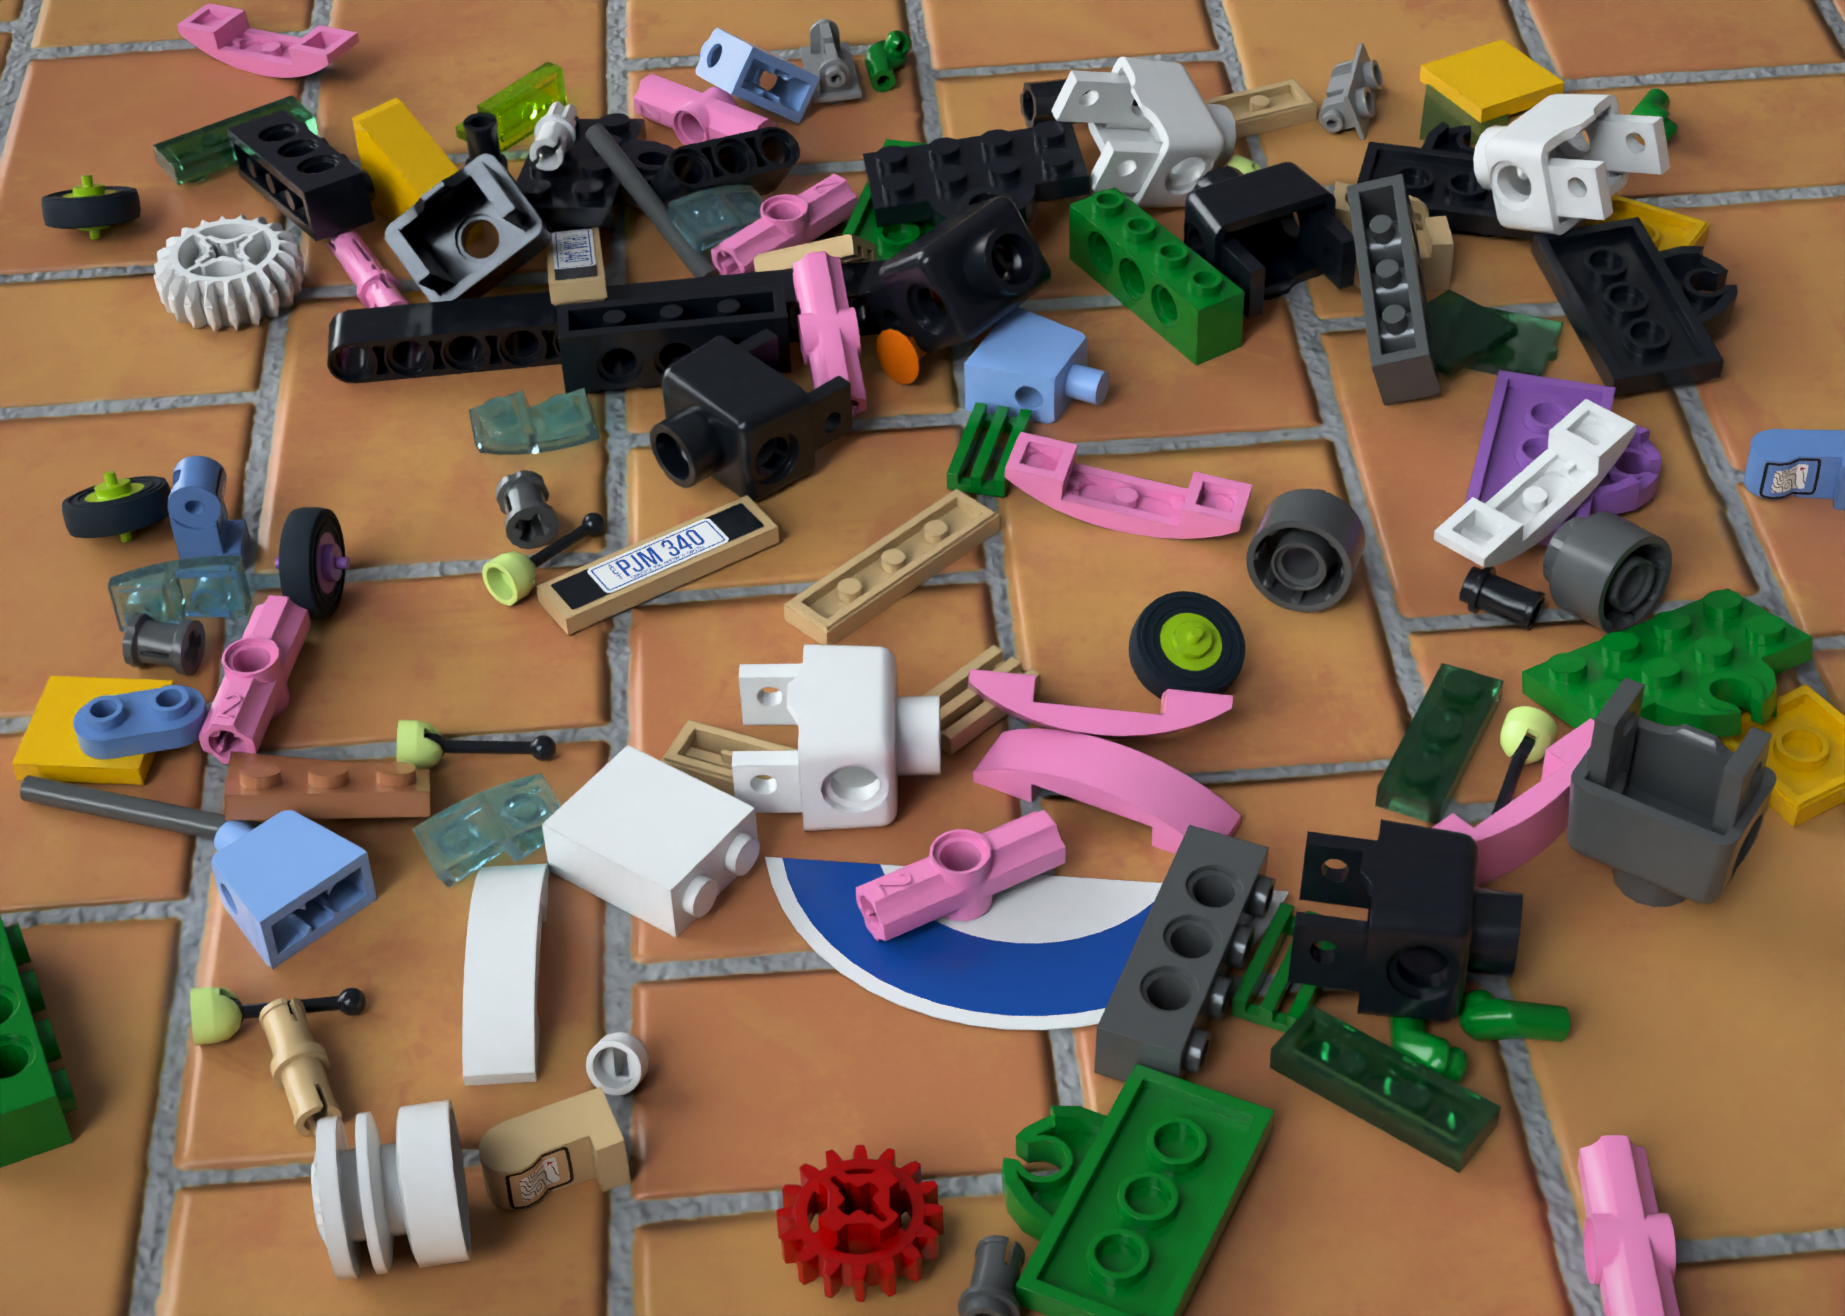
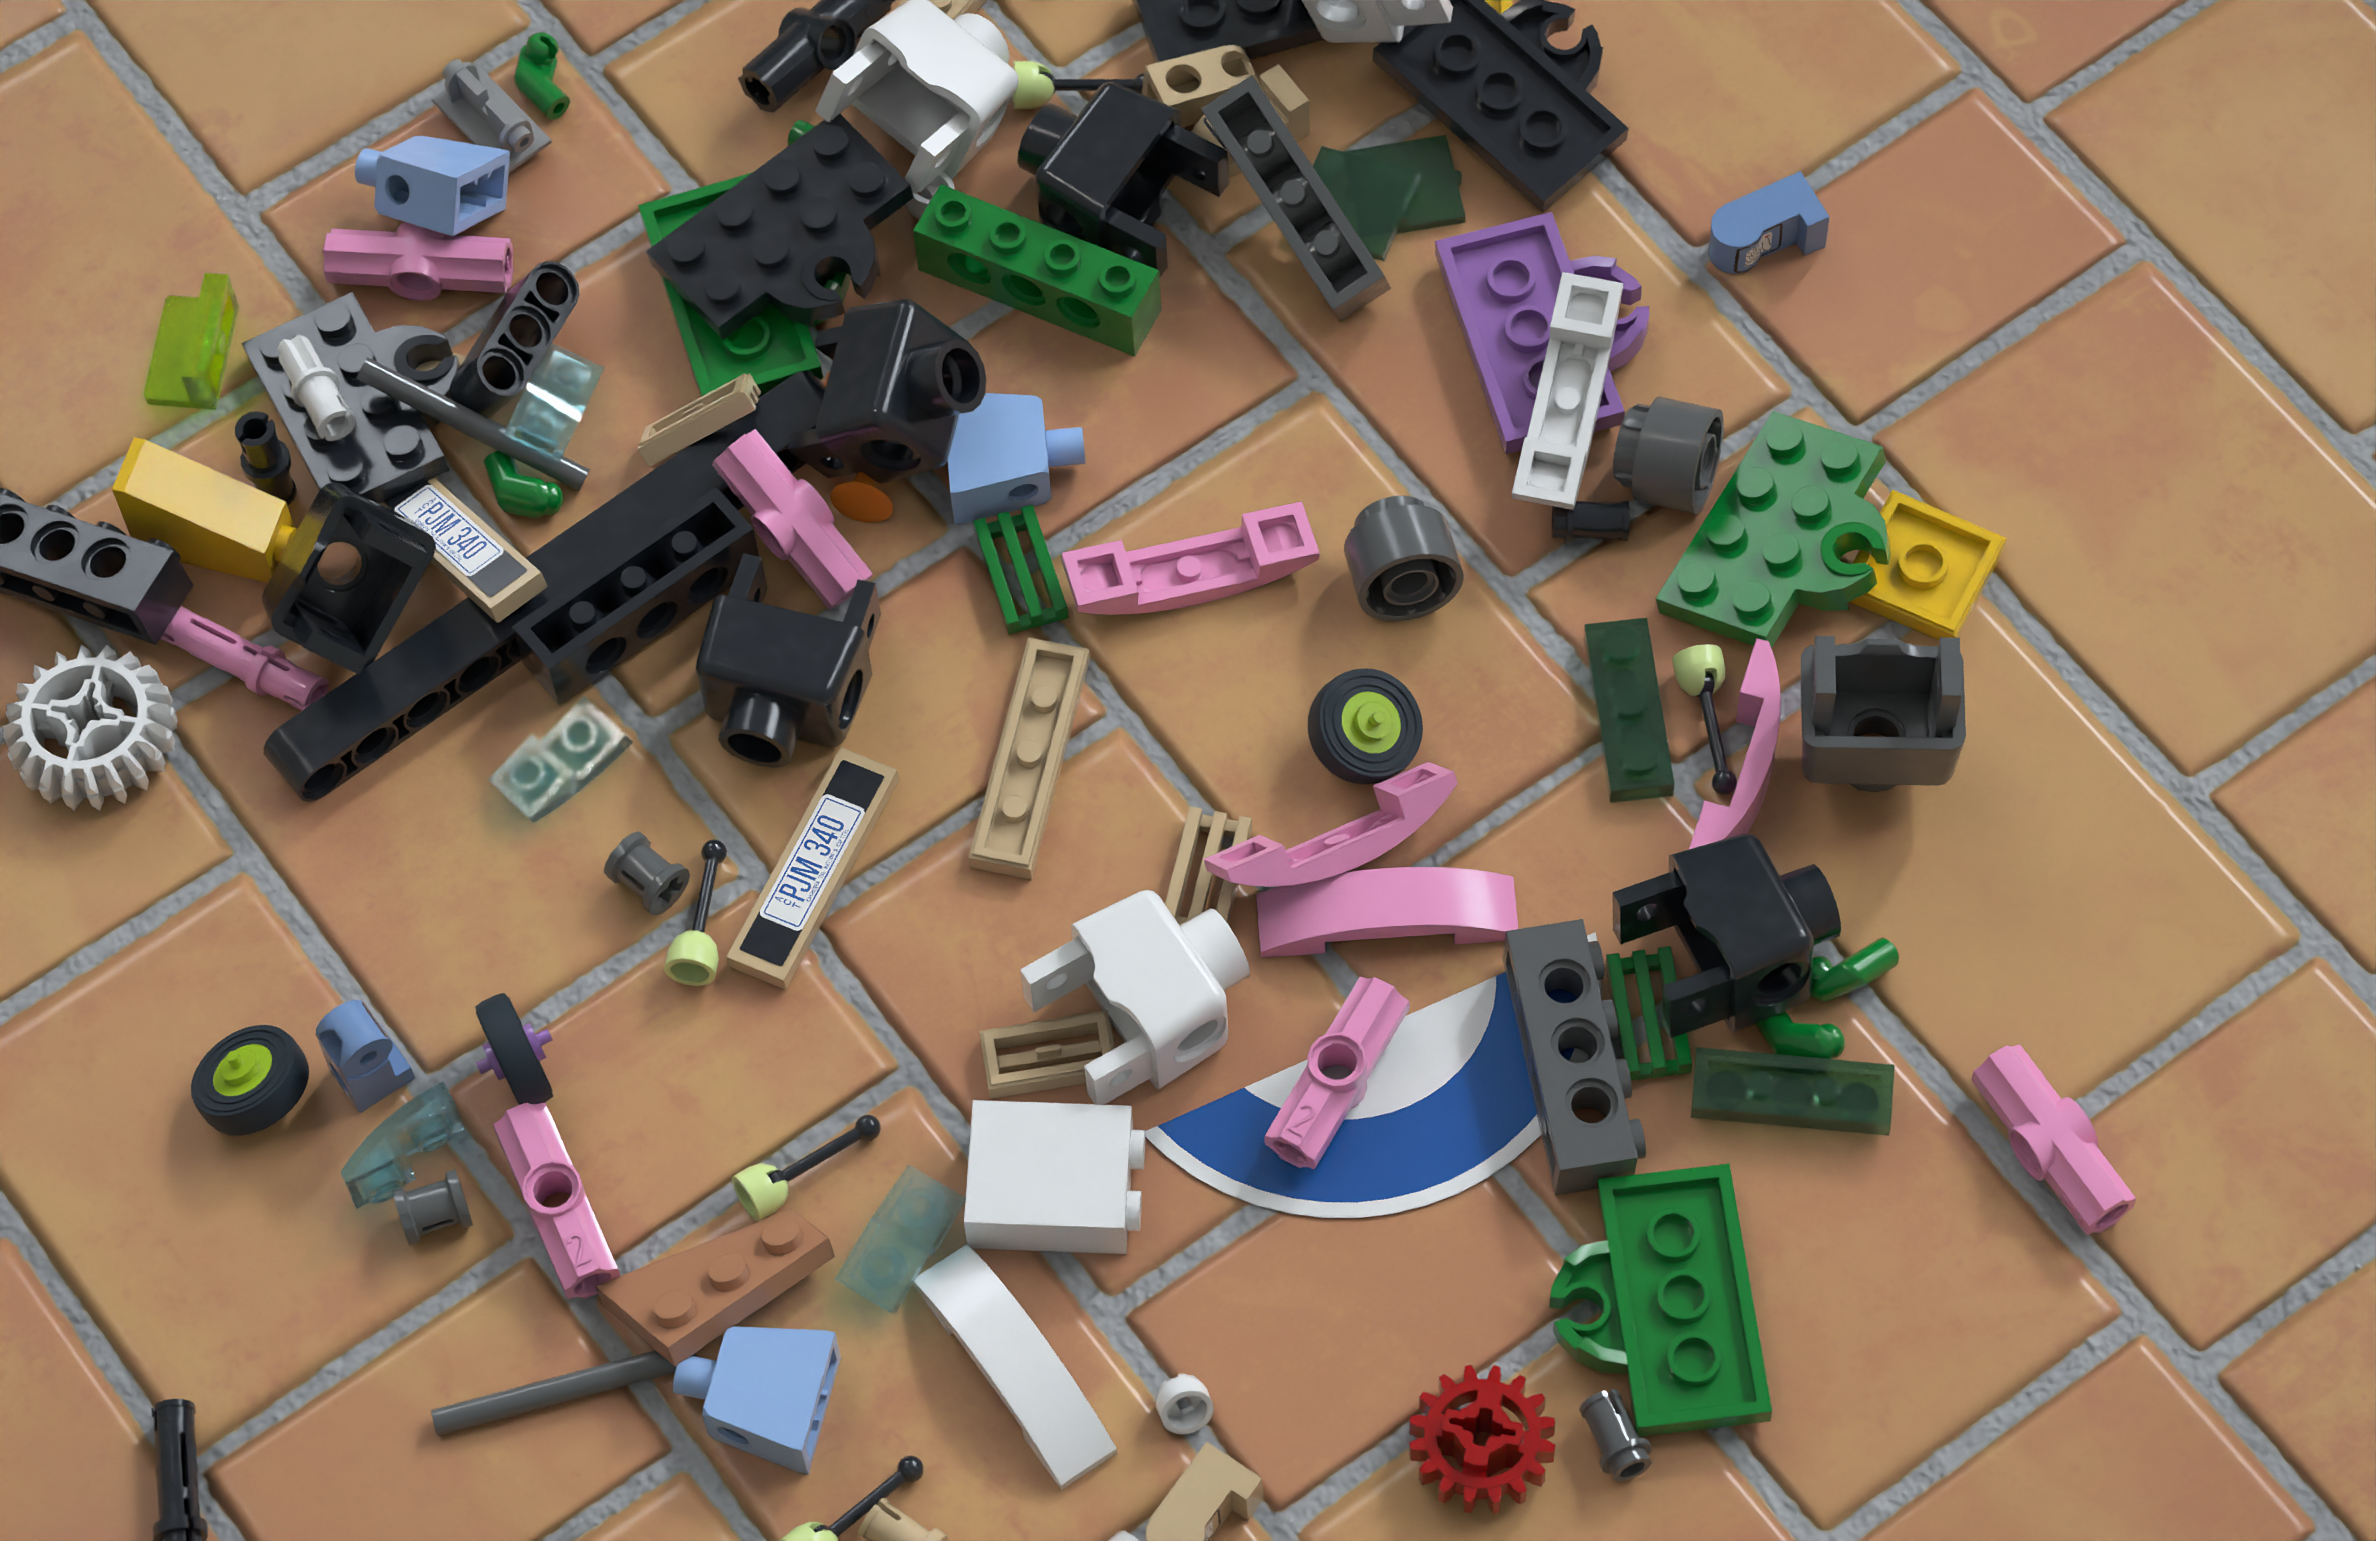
camera: 30 degrees left, 20 degrees up
yellow tile [12,675,175,785] -> none
medium blue plate [73,685,208,759] -> none
bright pink piece [711,173,858,275] -> none
none -> green arm [483,451,563,518]

